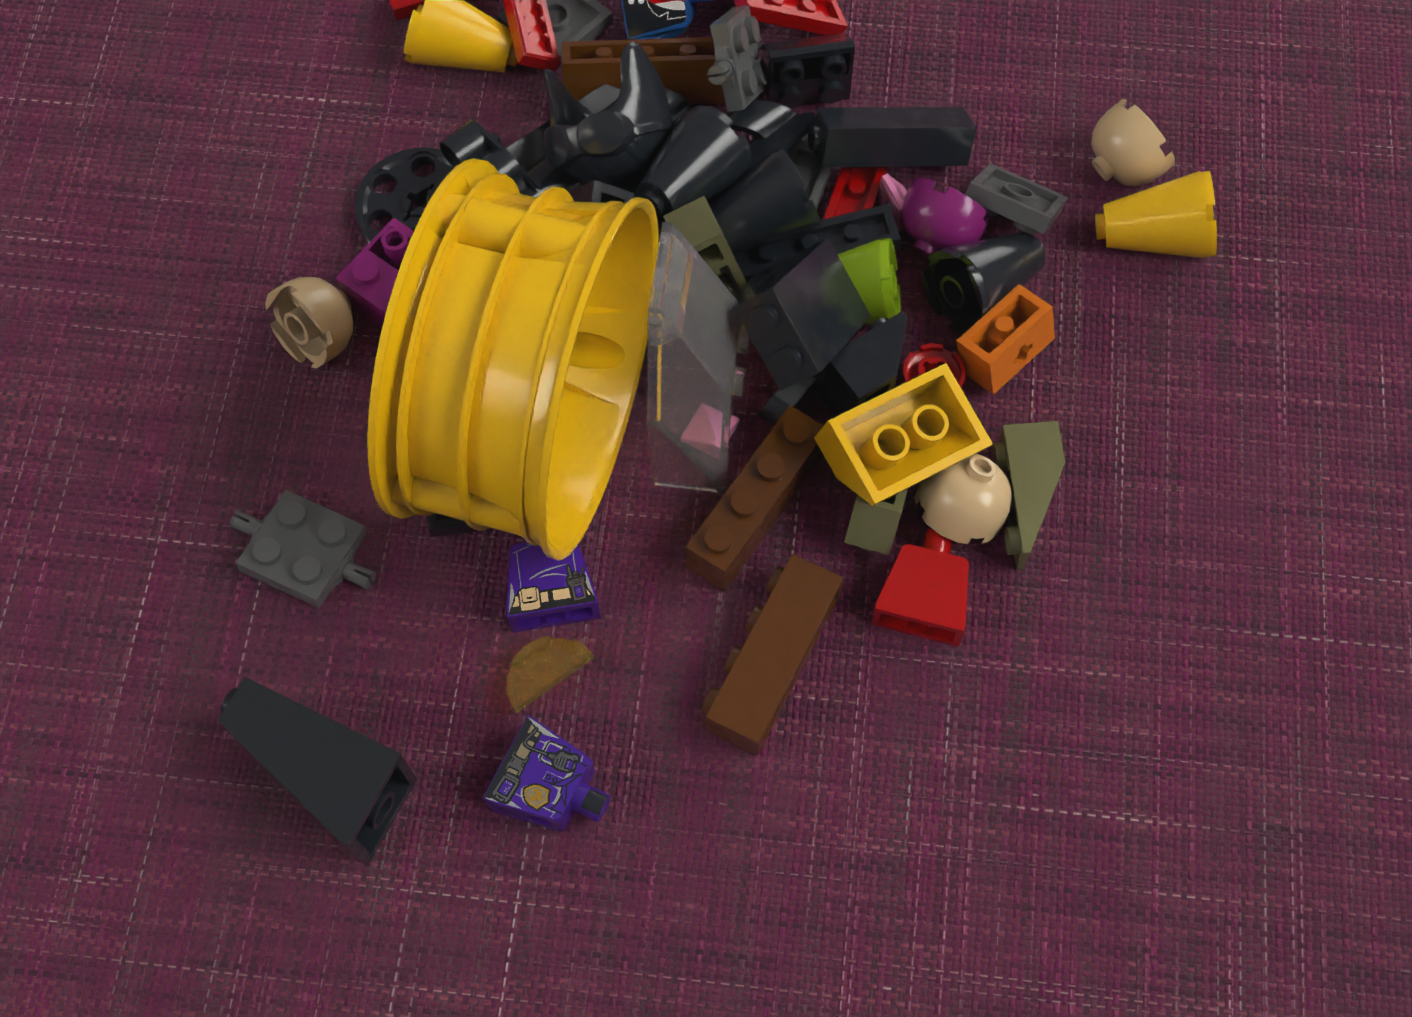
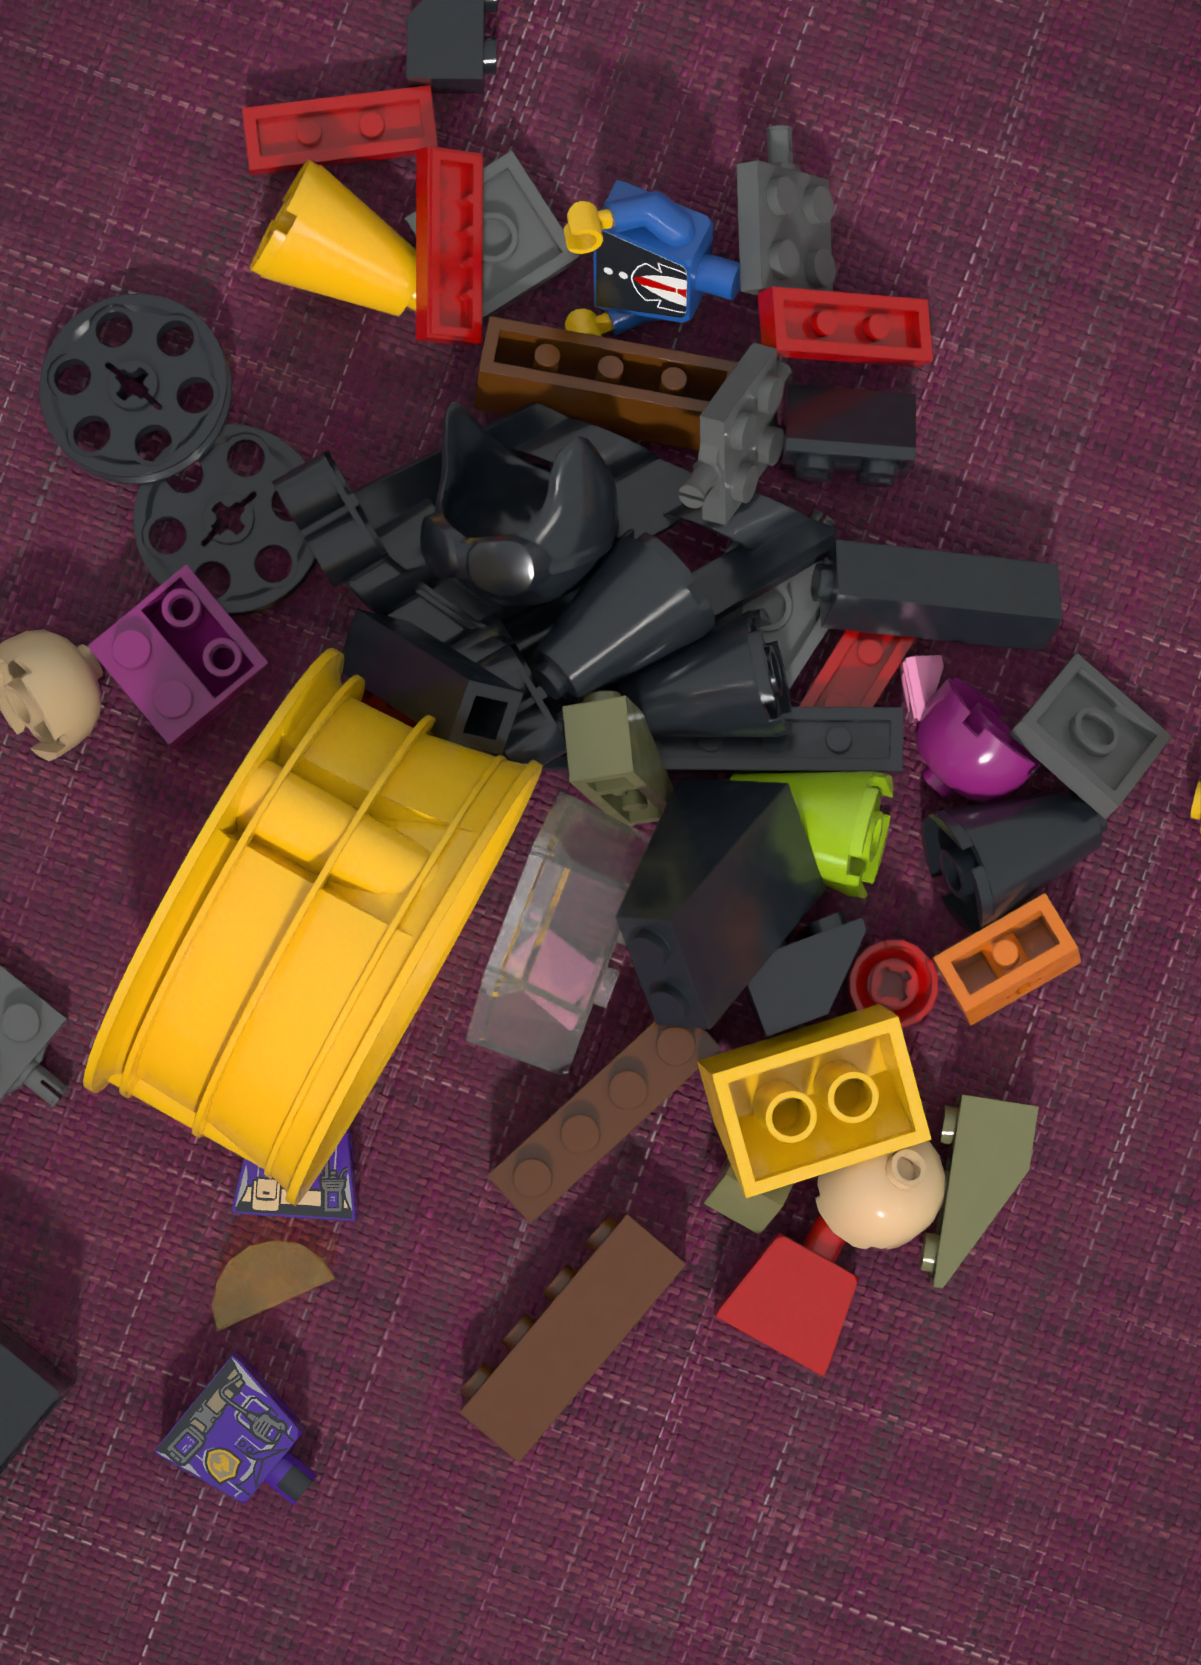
camera: 10 degrees right, 20 degrees up
none -> black wedge [39,293,232,484]

